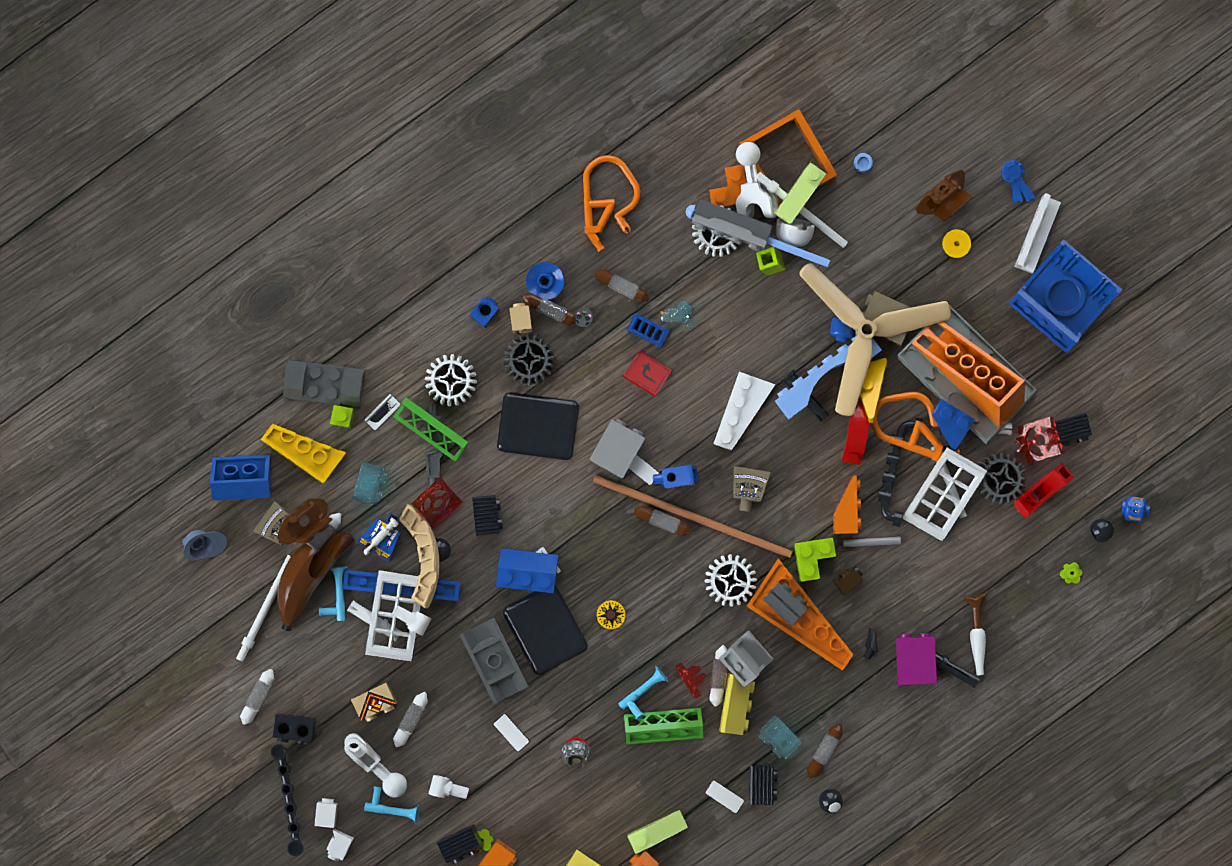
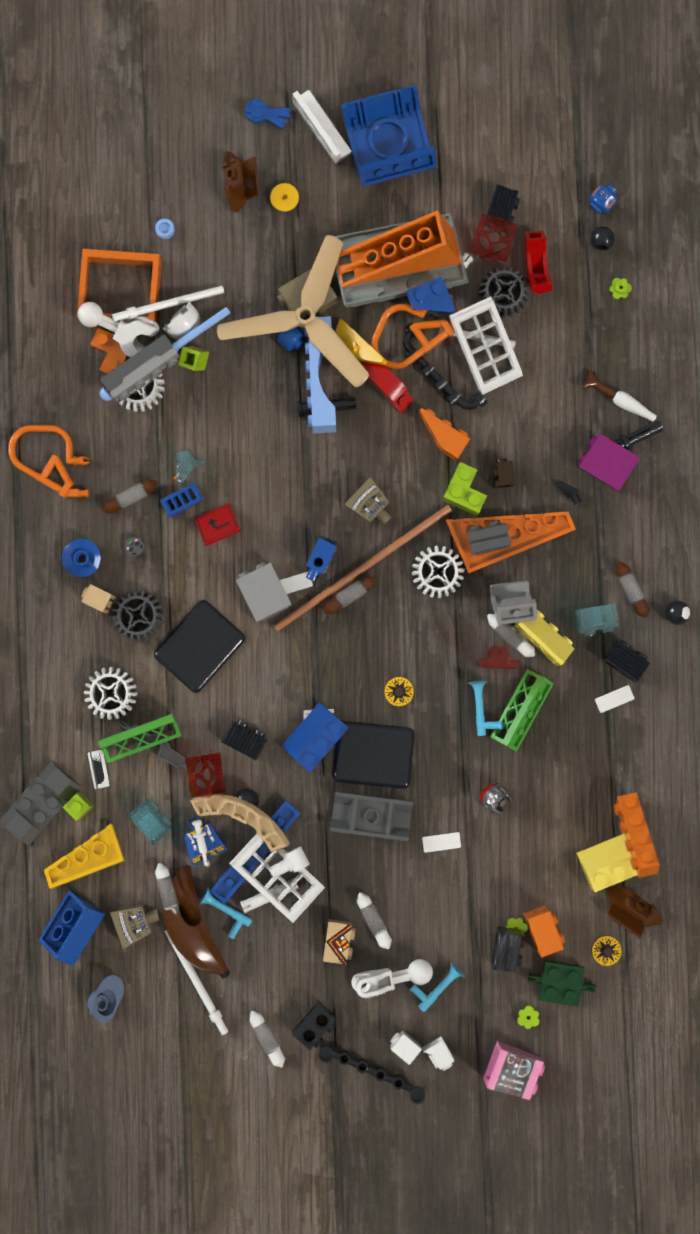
camera: 55 degrees left, 0 degrees up
reddish brown piece [277,499,333,544] -> none
white pin [428,775,469,799] -> none
blue brick [469,297,499,328] -> none
piece [522,293,576,325] -> none
yellowish green slope [627,810,688,854] -> none
white wing [714,372,775,450] -> none
yellowish green slope [774,162,826,224] -> none
light grey bar [842,537,901,547] -> none

